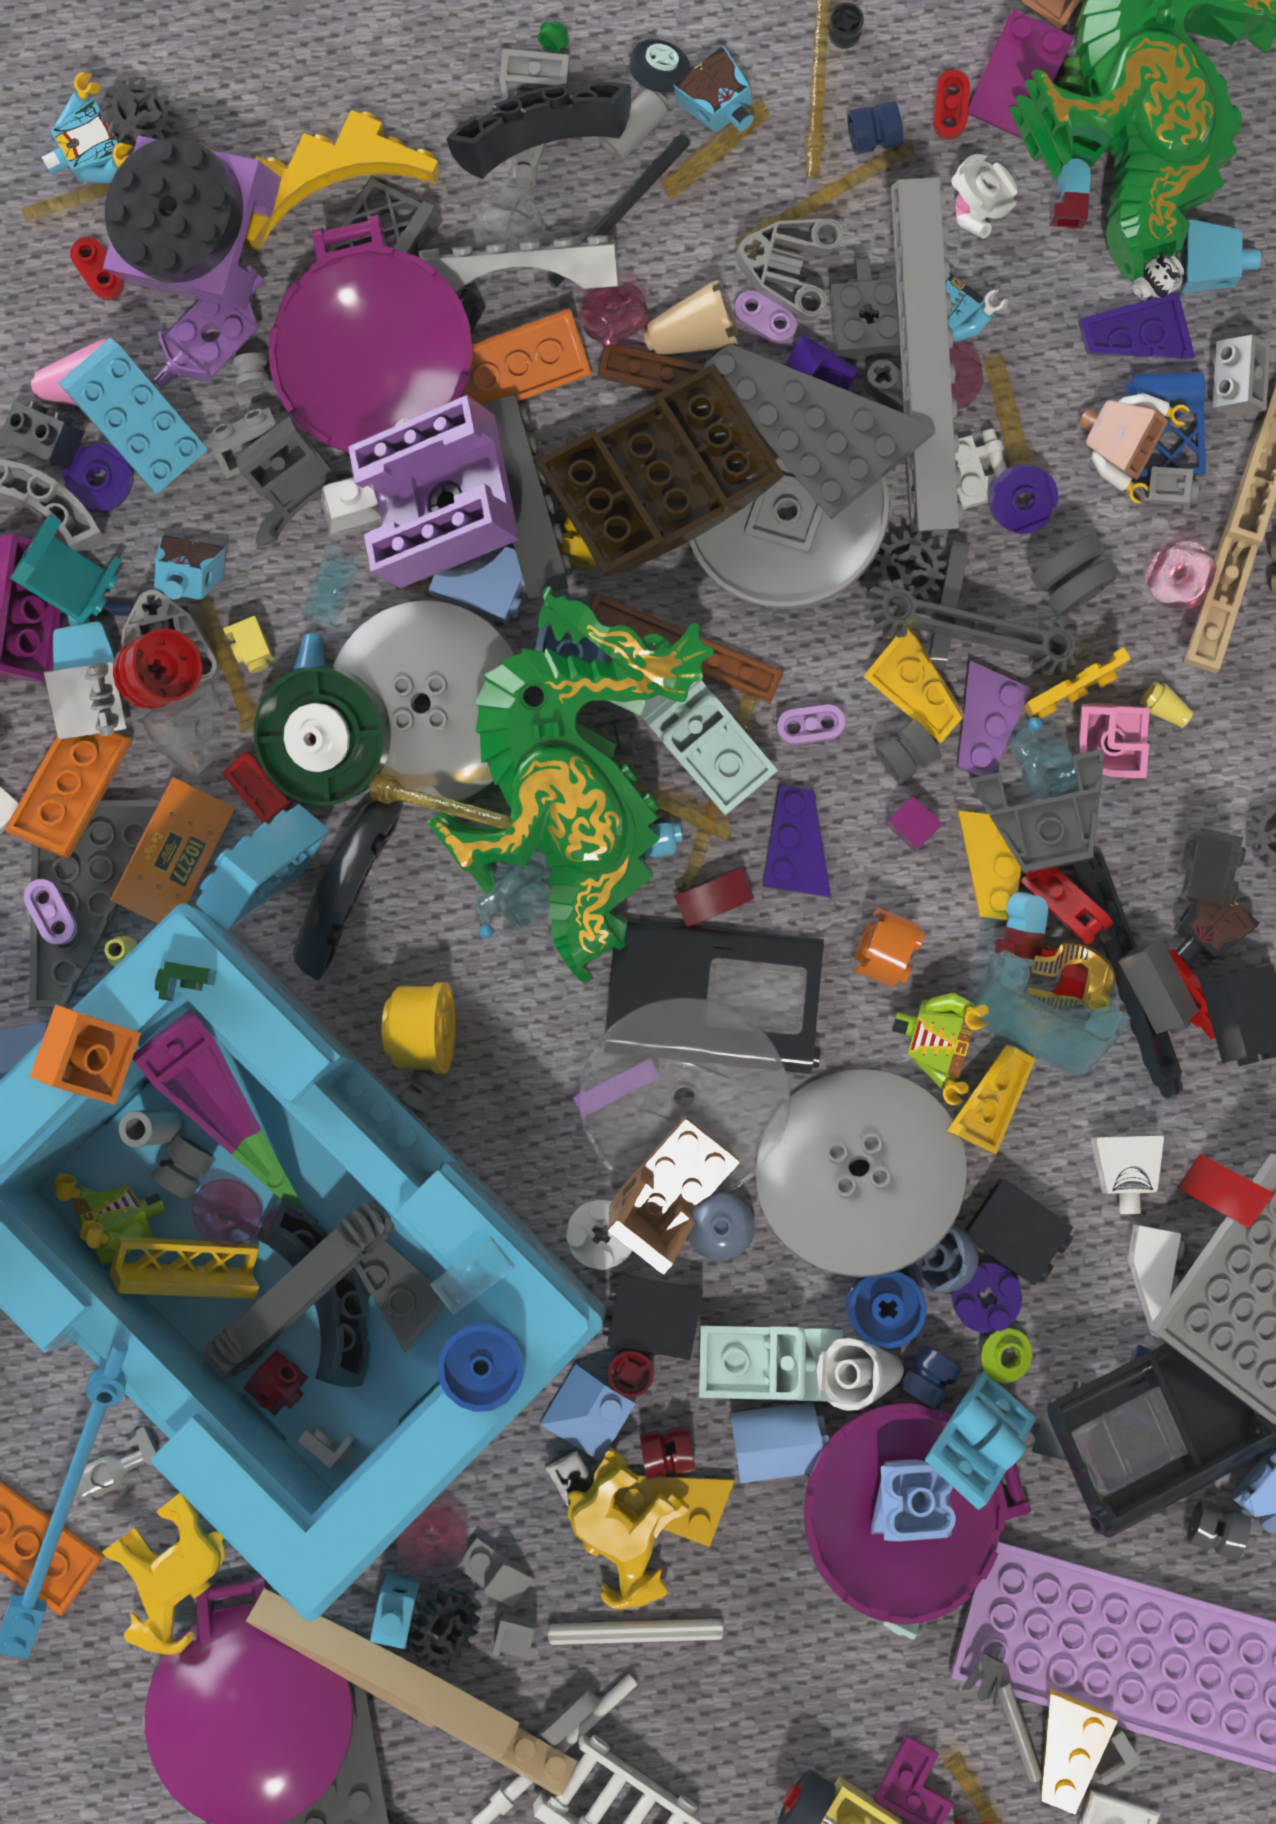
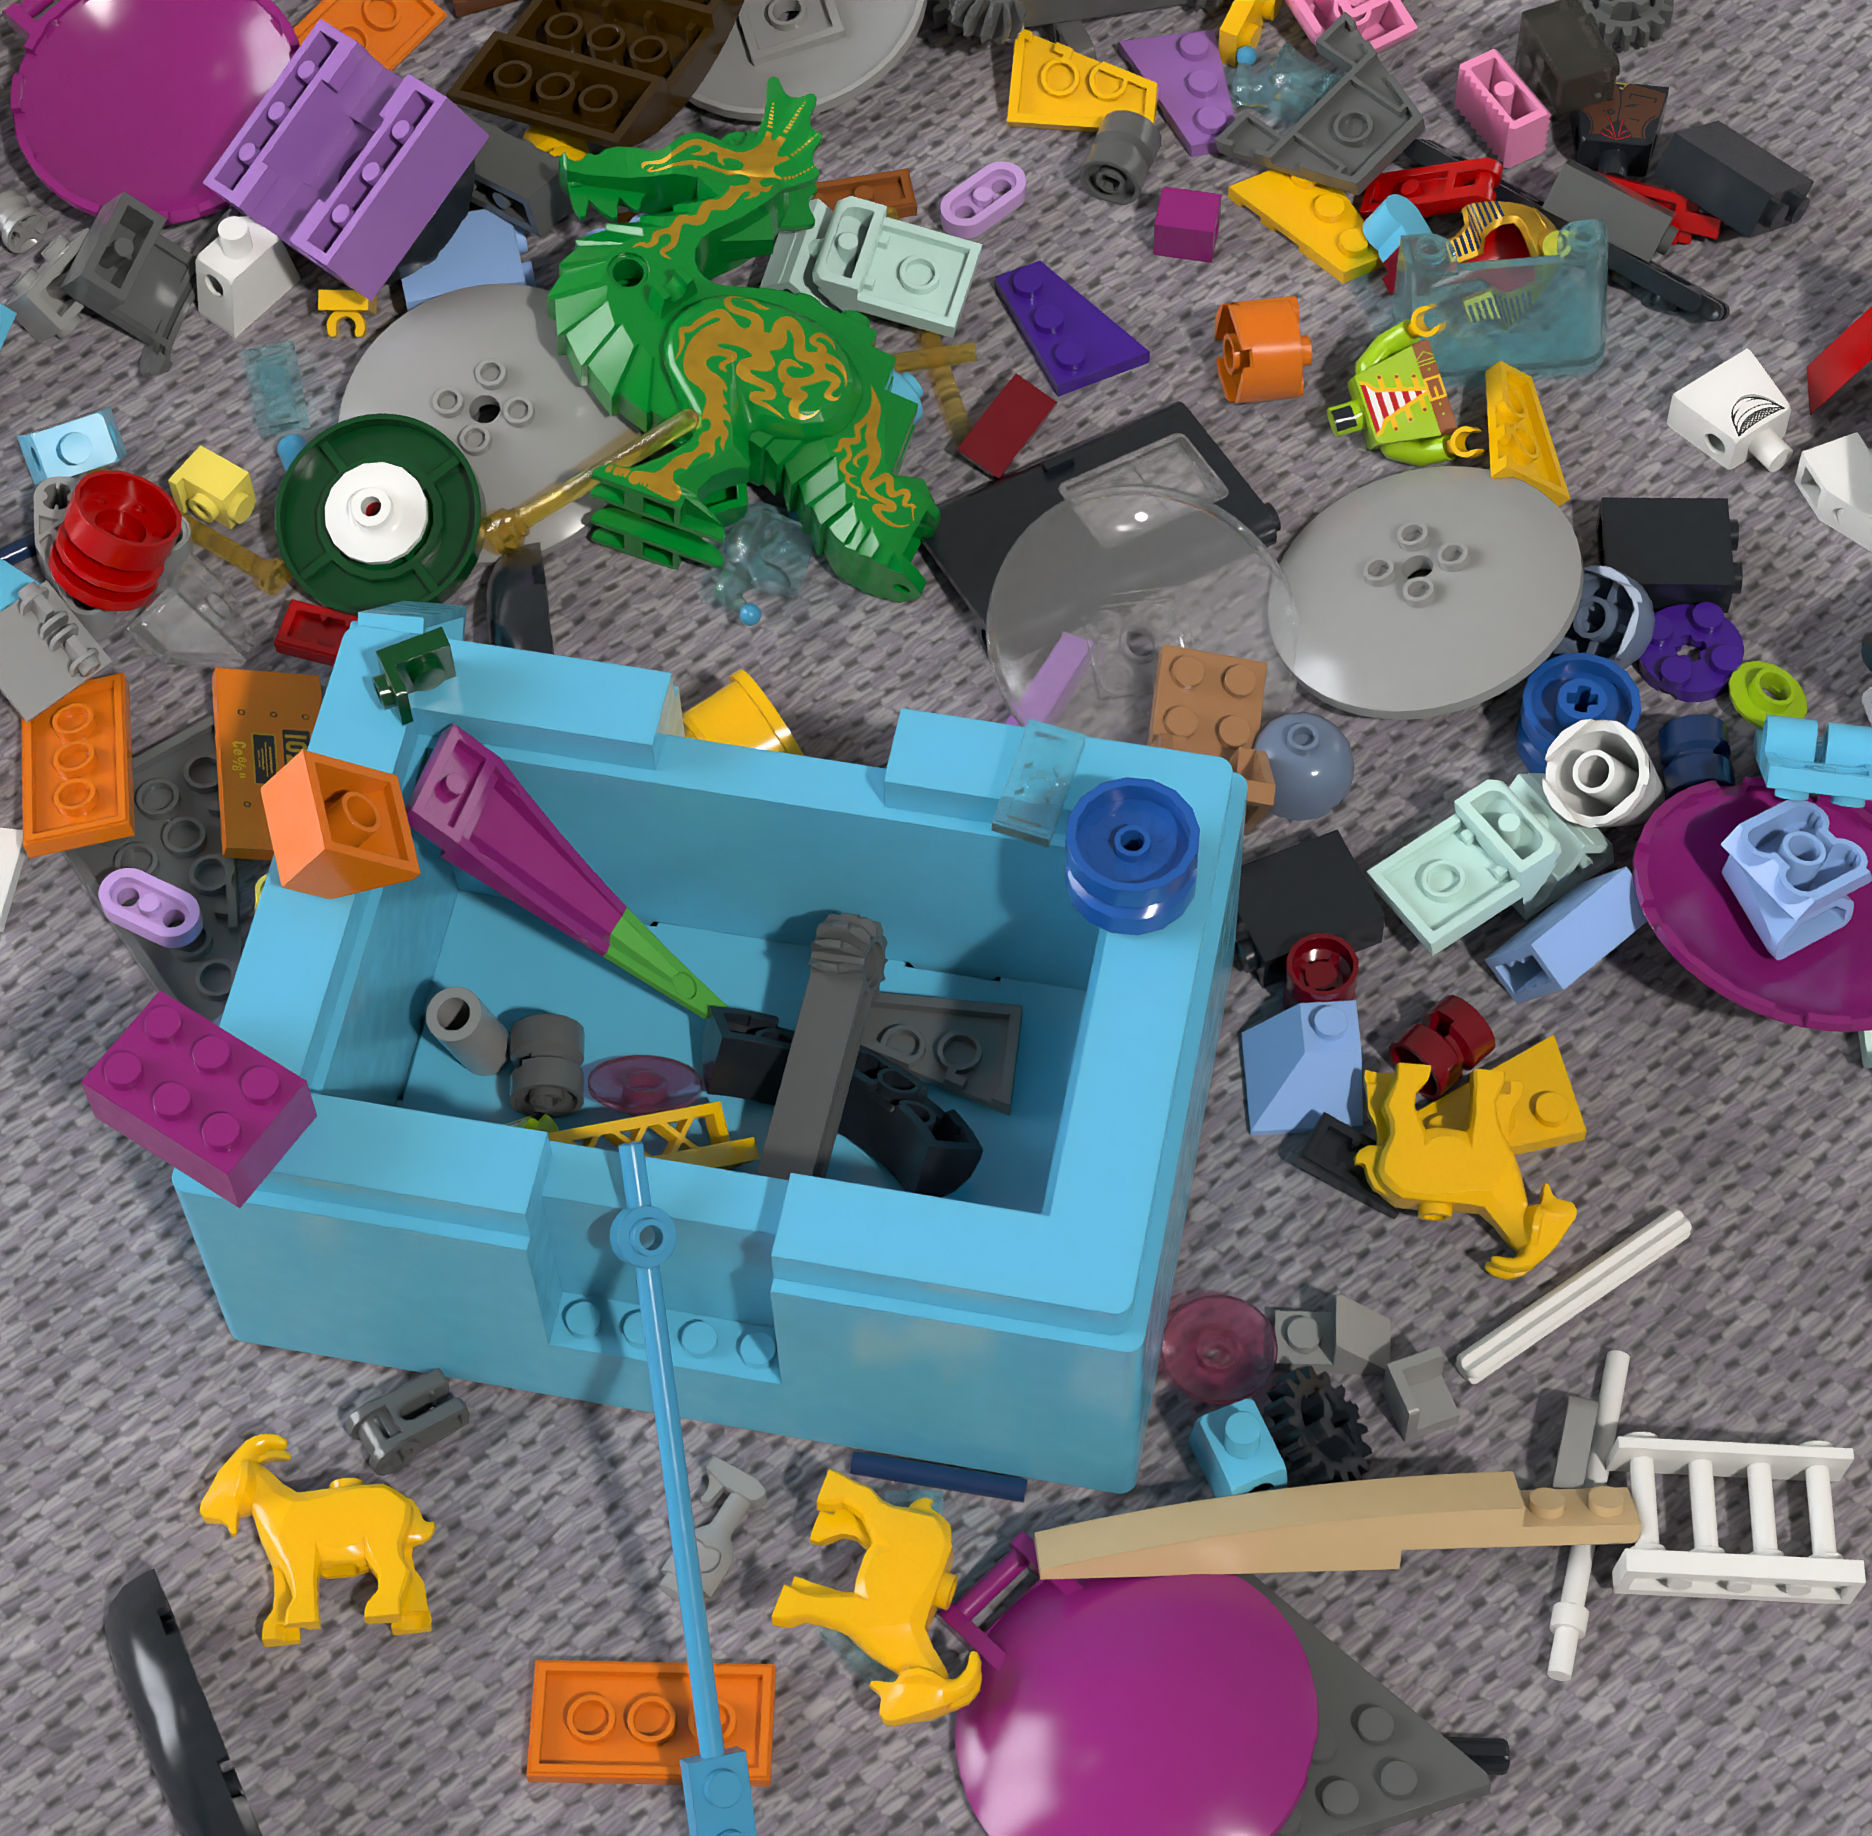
camera: 35 degrees left, 25 degrees down
none -> bright pink brick [1454,49,1552,169]

